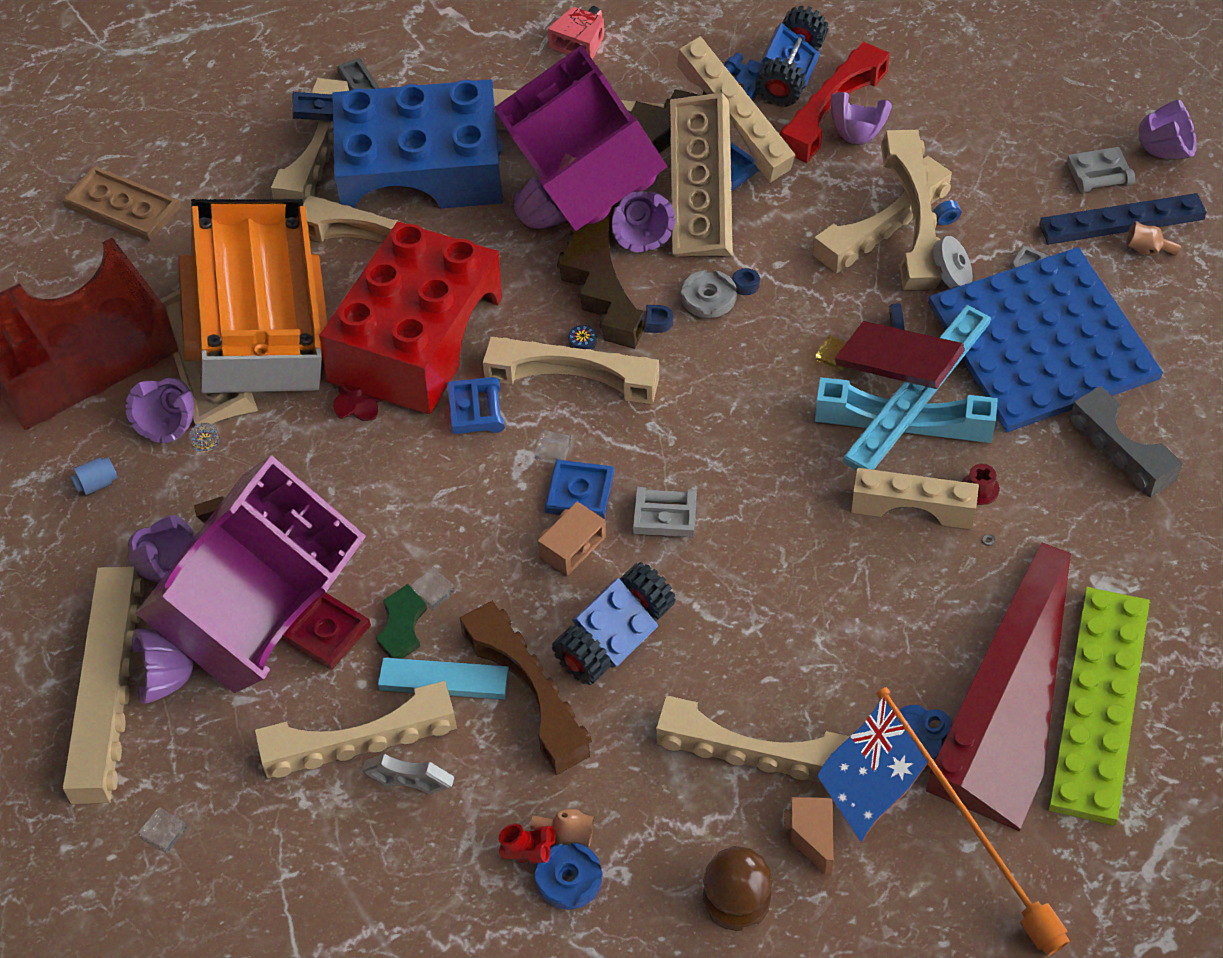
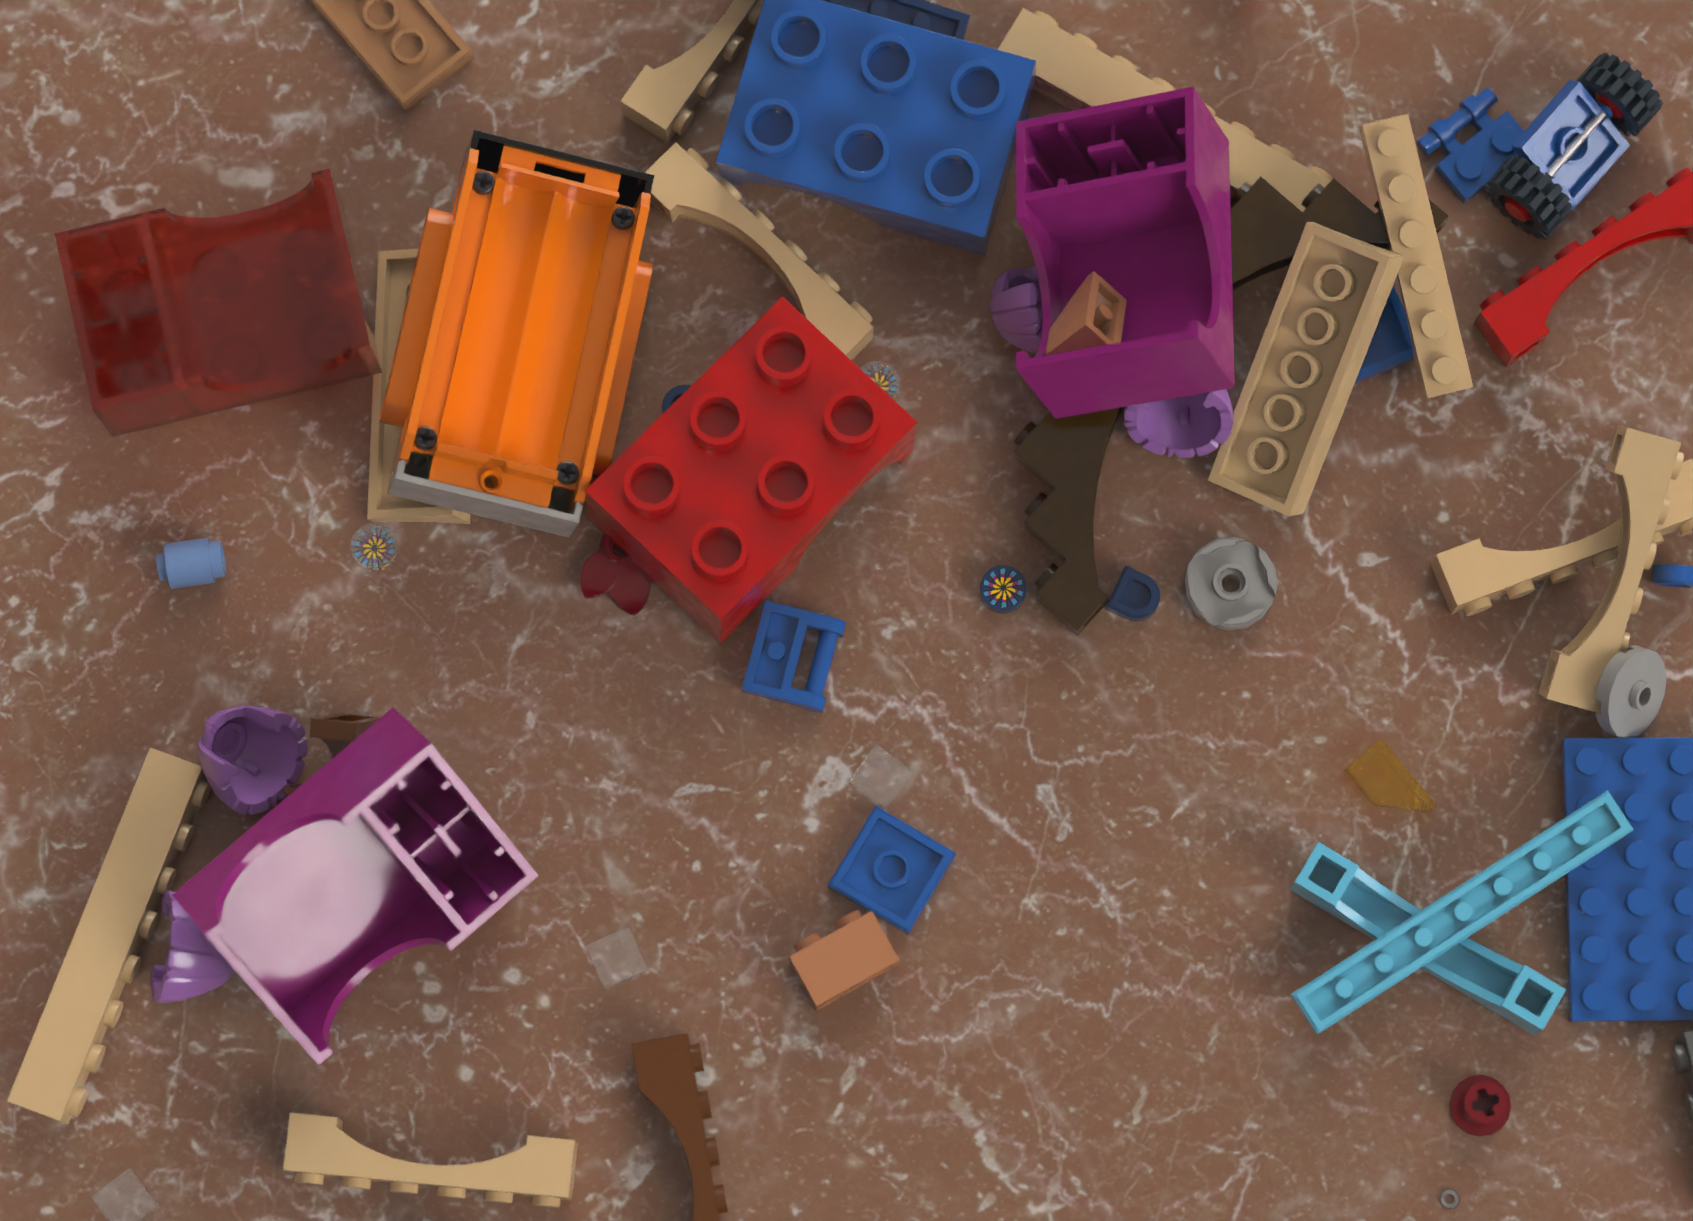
camera: 20 degrees right, 25 degrees up
medium lavender hair [125,377,194,443] -> none
dark red plate [282,592,371,670] -> none
dark green tile [376,584,427,659] -> none
medium azure tile [378,657,509,700] -> none
tan arch [483,337,659,404] -> none
plate [552,562,676,685] -> none
light grey plate [633,486,697,537] -> none
dark blue tile [732,268,760,295] -> none
medium lavender hair [830,92,892,145] -> none
dark red tile [835,321,965,389] -> none
tan arch [851,468,979,530] -> none
dark blue tile [889,303,904,330] -> none

